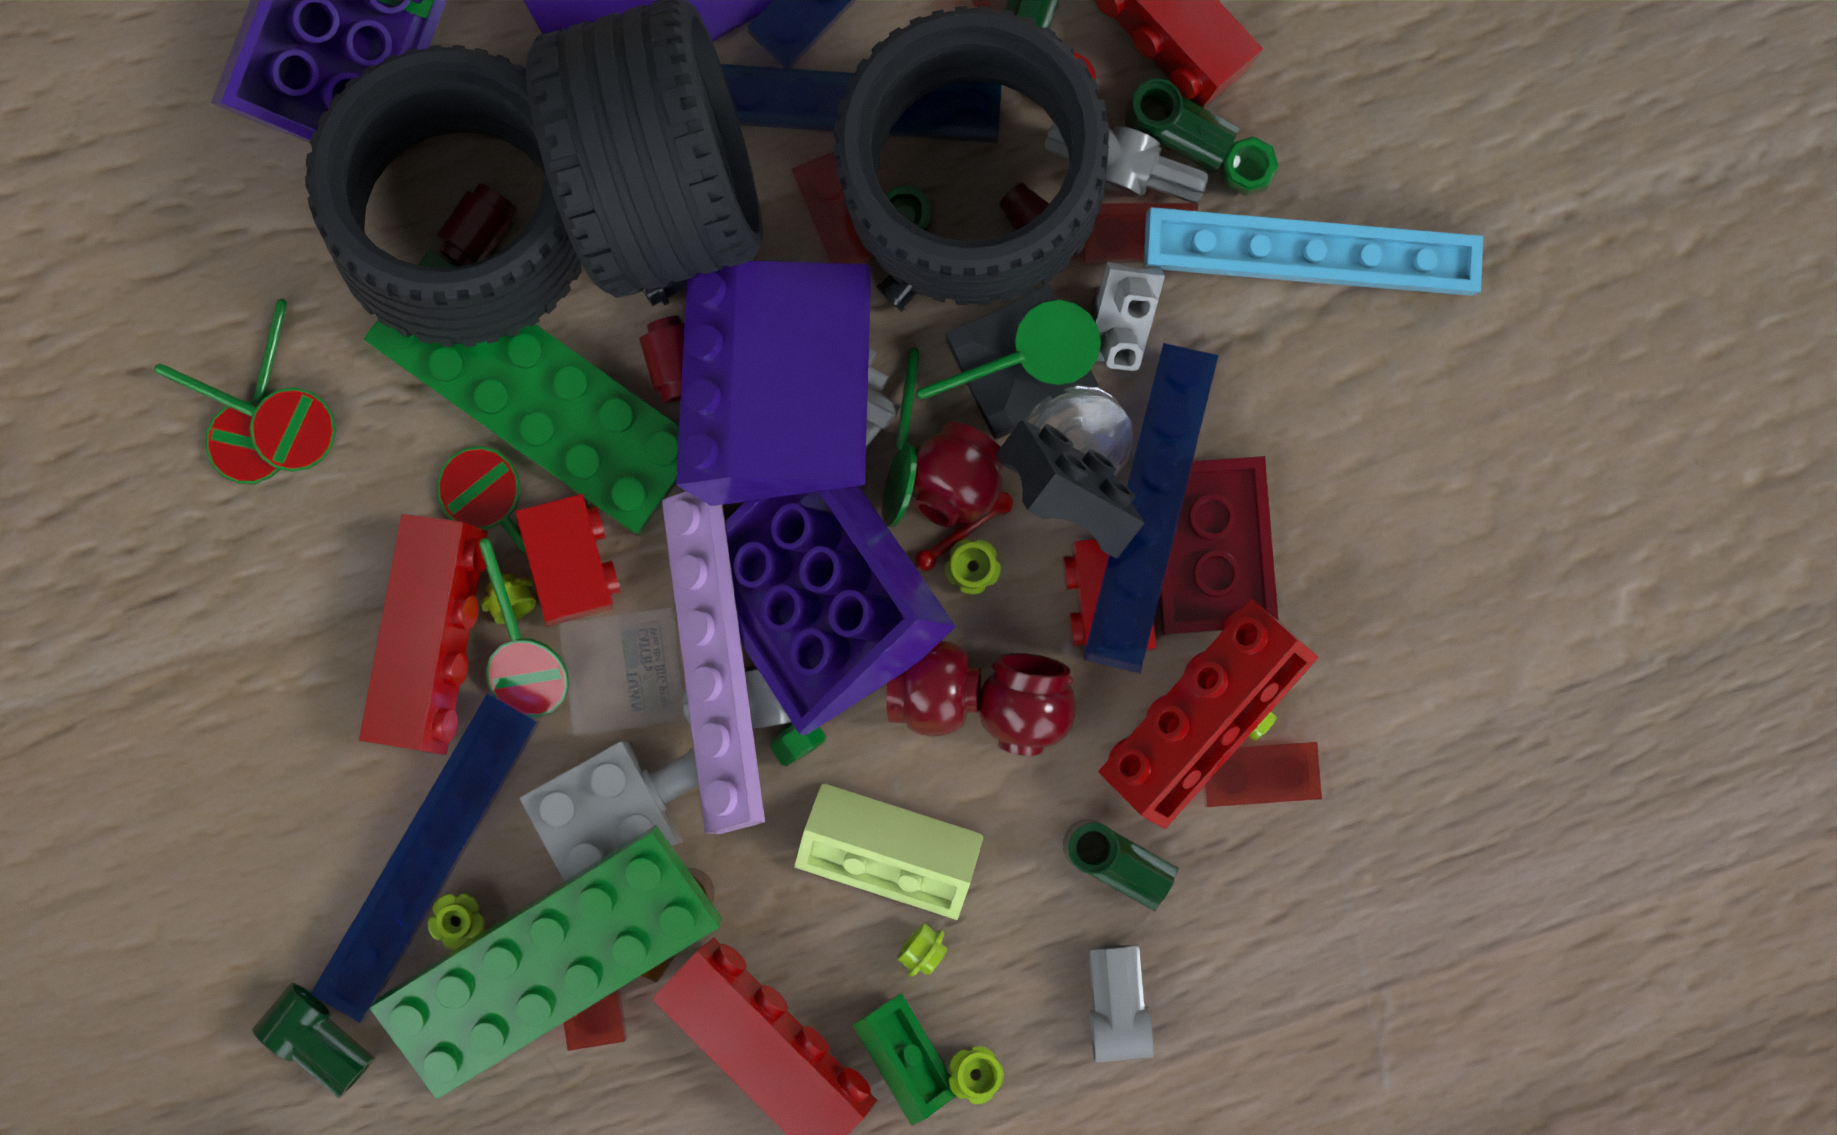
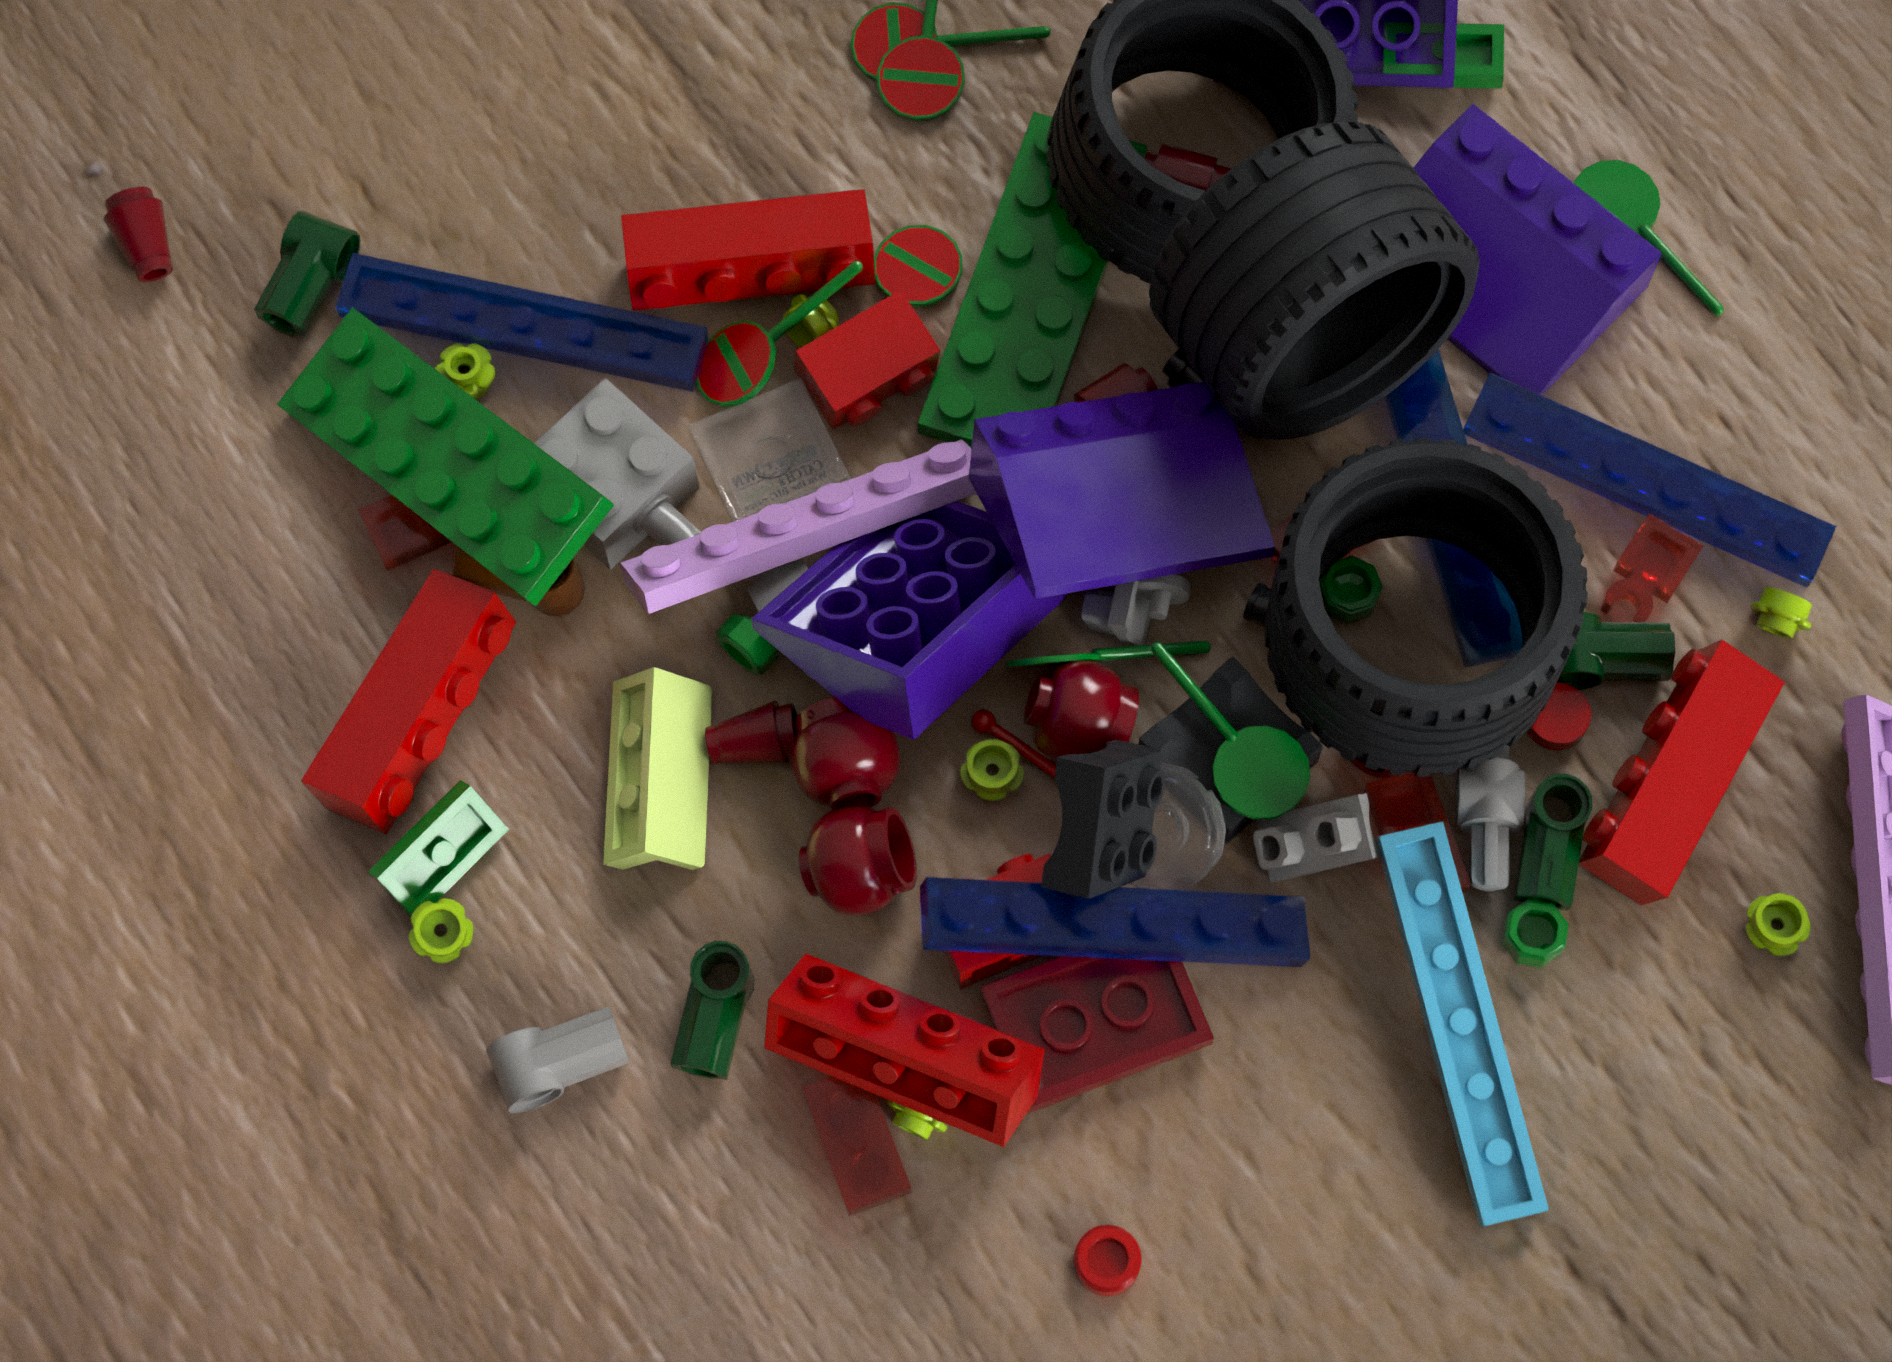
camera: 70 degrees right, 15 degrees down
lime plate [896,923,948,977] -> none
none -> dark red cone [705,700,798,764]
none -> red tile [1073,1225,1142,1296]

